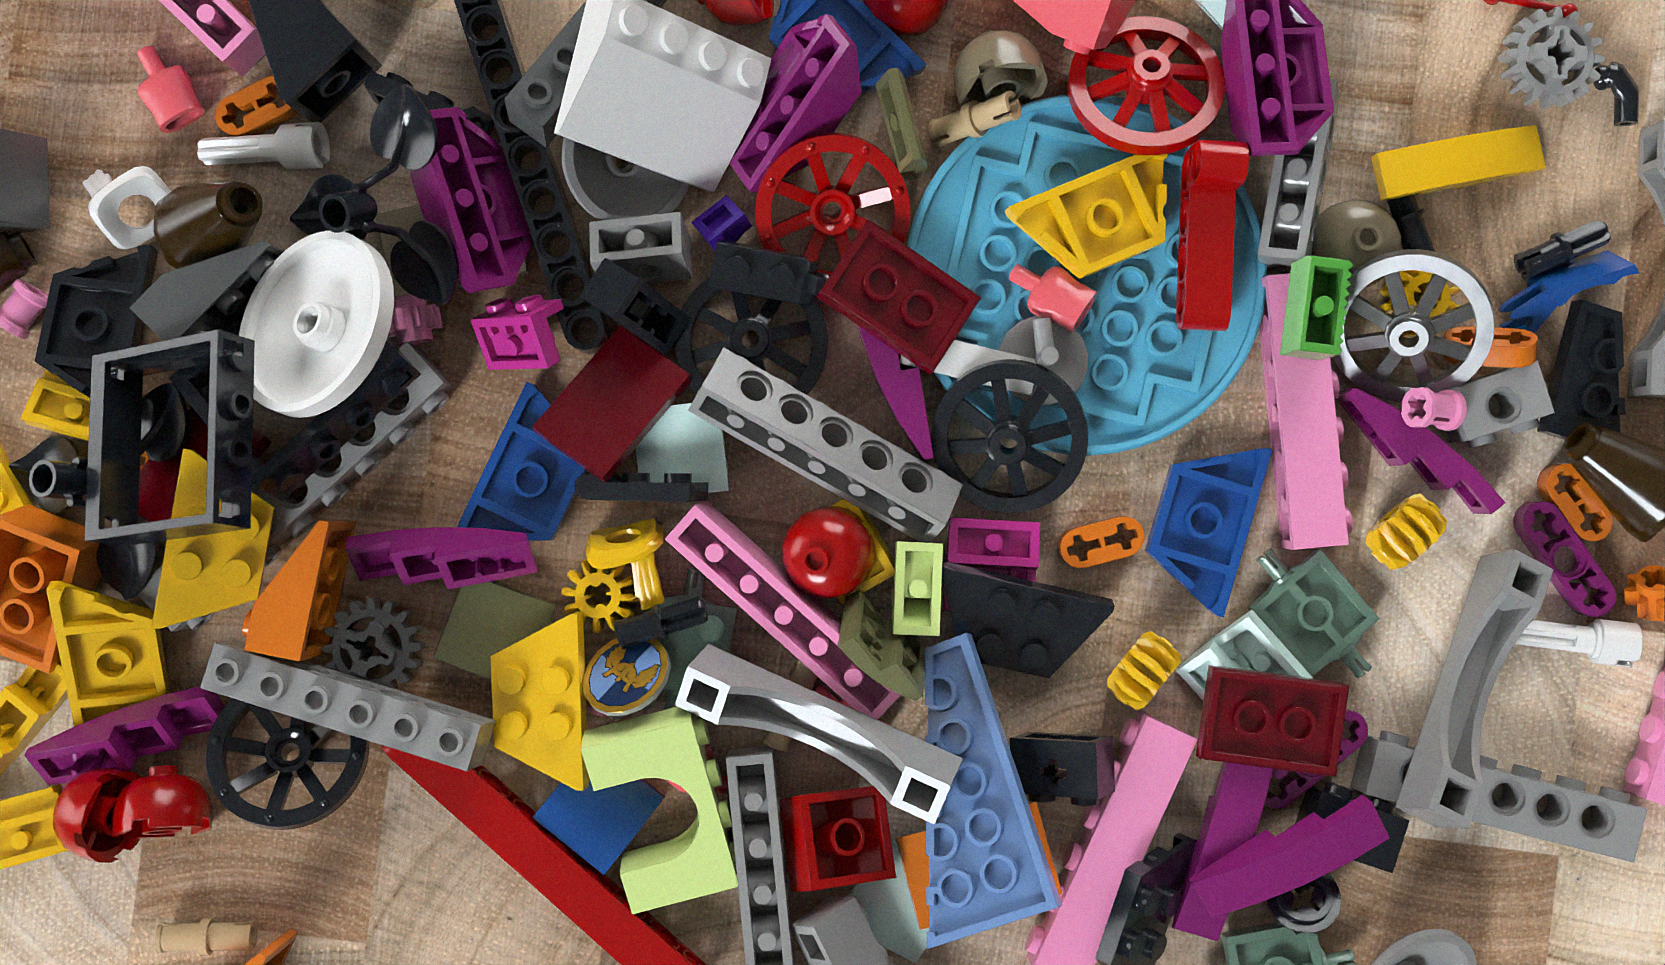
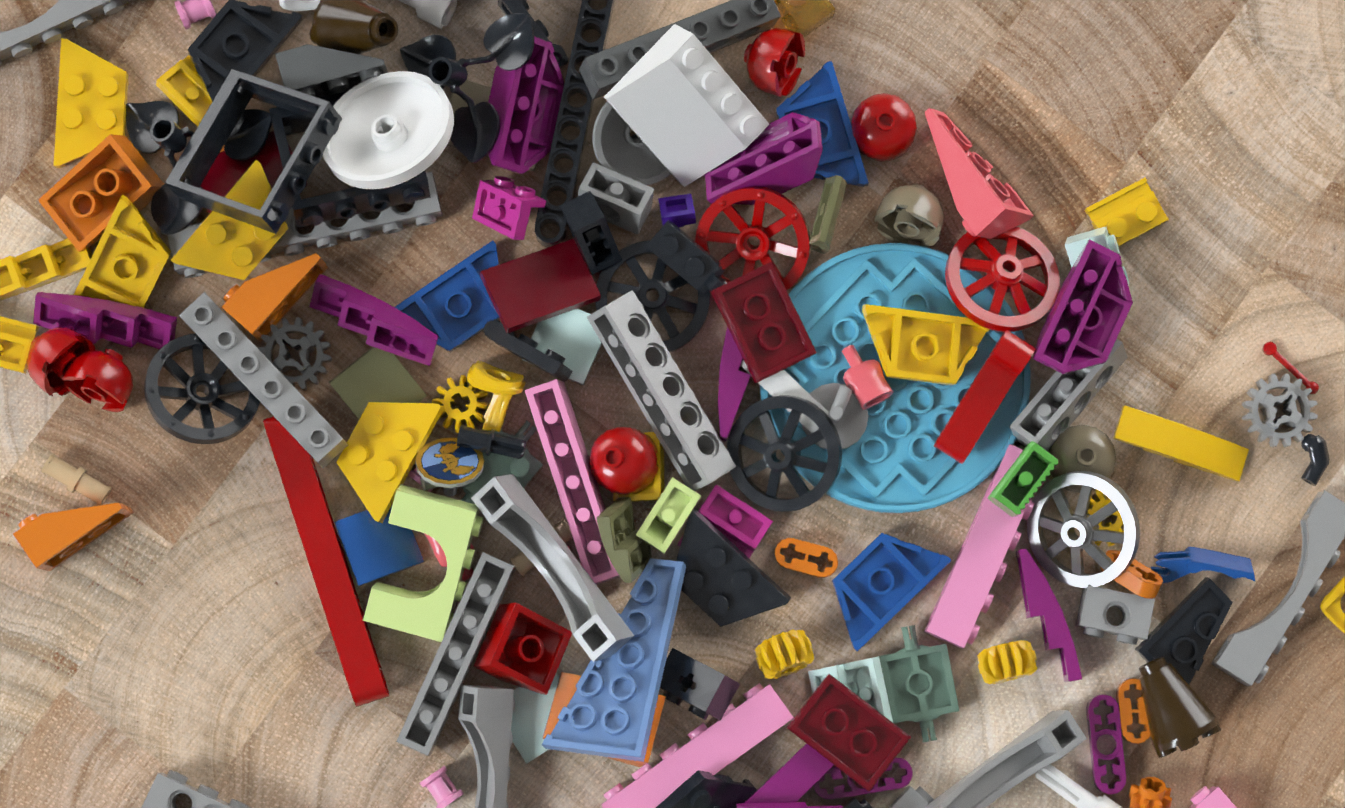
camera: 30 degrees right, 5 degrees down
bright pink gear [388,295,443,346] -> none
tan pin [929,90,1021,147] -> none
black axle [1387,194,1435,252] -> none
bright pink bush [1401,387,1467,431] -> none
black axle [1514,220,1611,280] -> none

